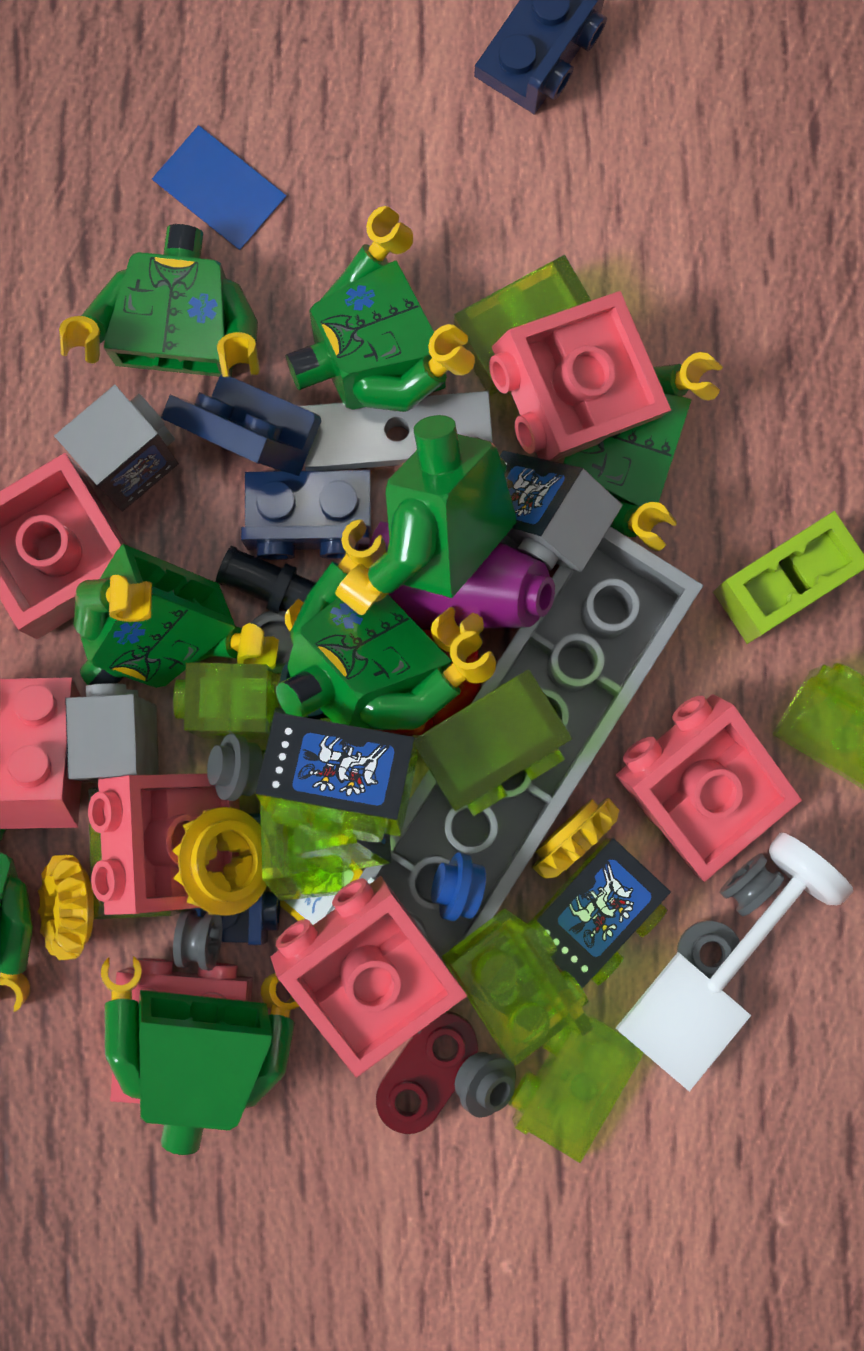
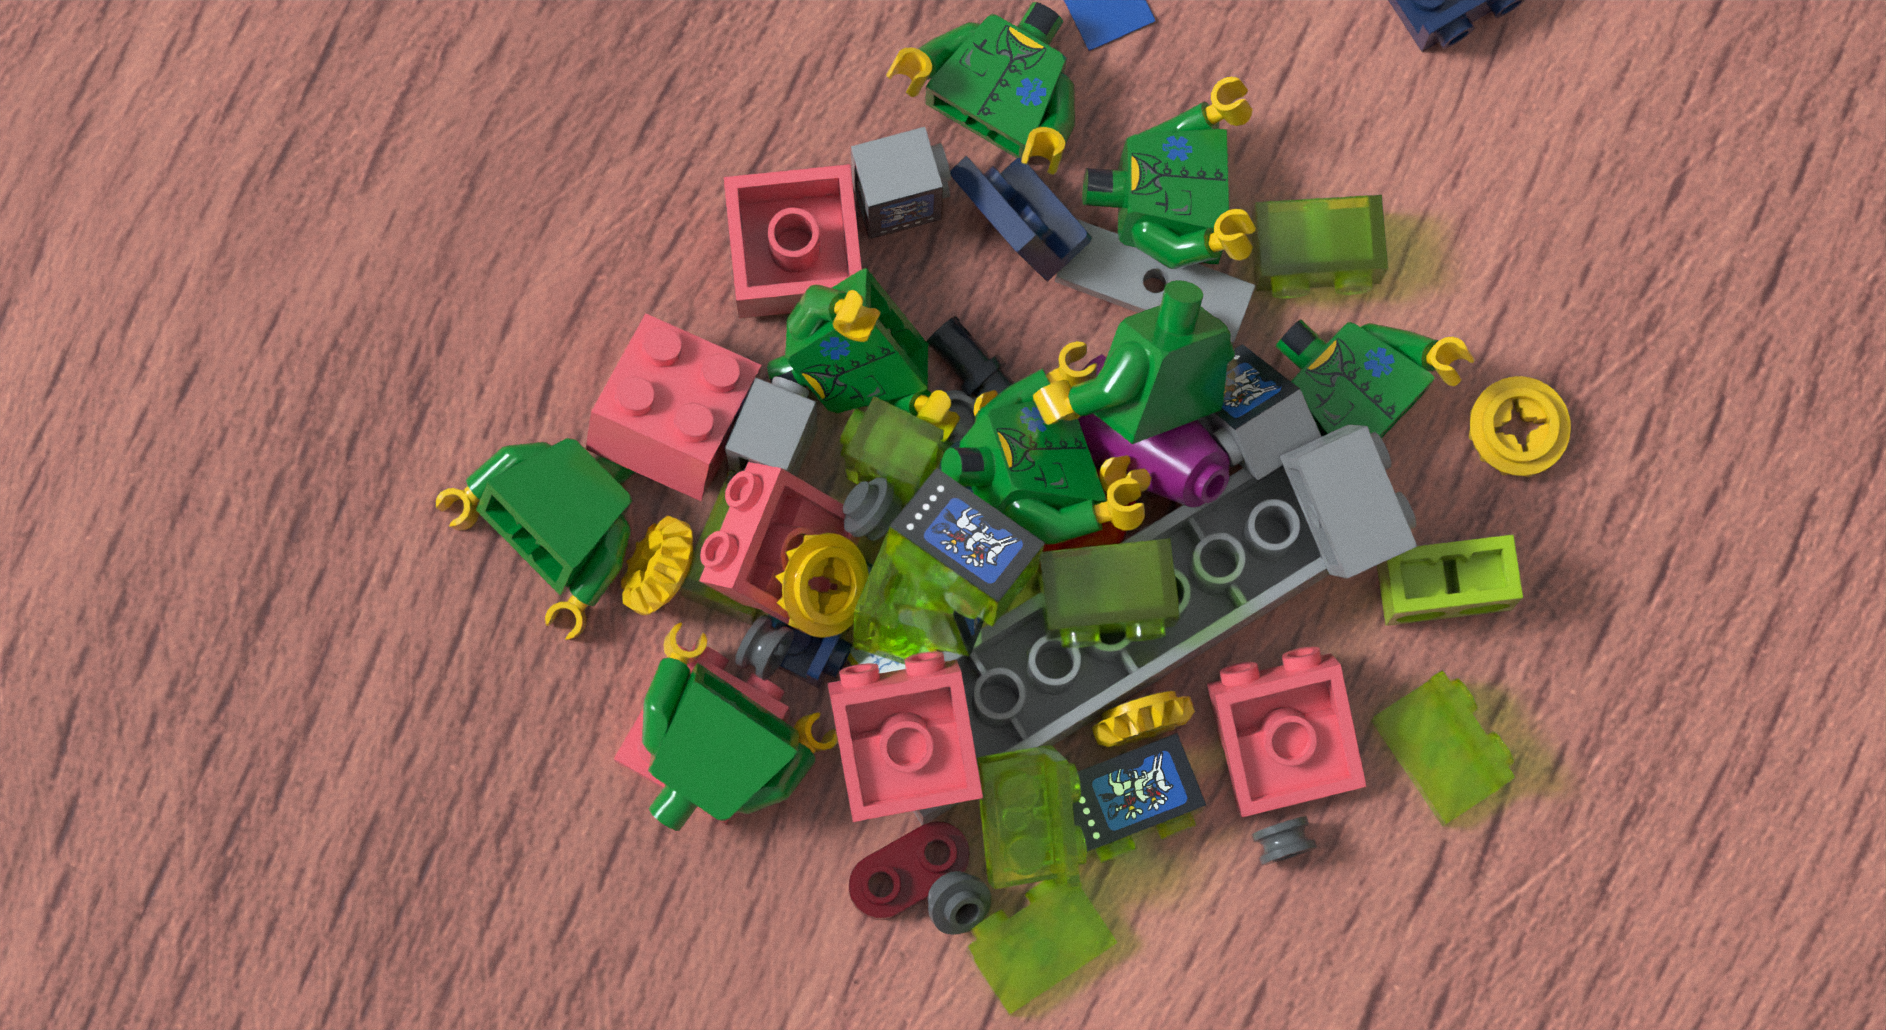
camera: 20 degrees right, 5 degrees down
bracket [241,470,372,560] -> none
blue plate [431,852,486,922] -> none
coral plate [489,291,671,461] -> none
white piece [616,833,853,1092] -> none
dark grey plate [677,920,740,979] -> none
none -> light grey brick [1279,424,1417,579]
none -> yellow gear [1469,376,1571,478]

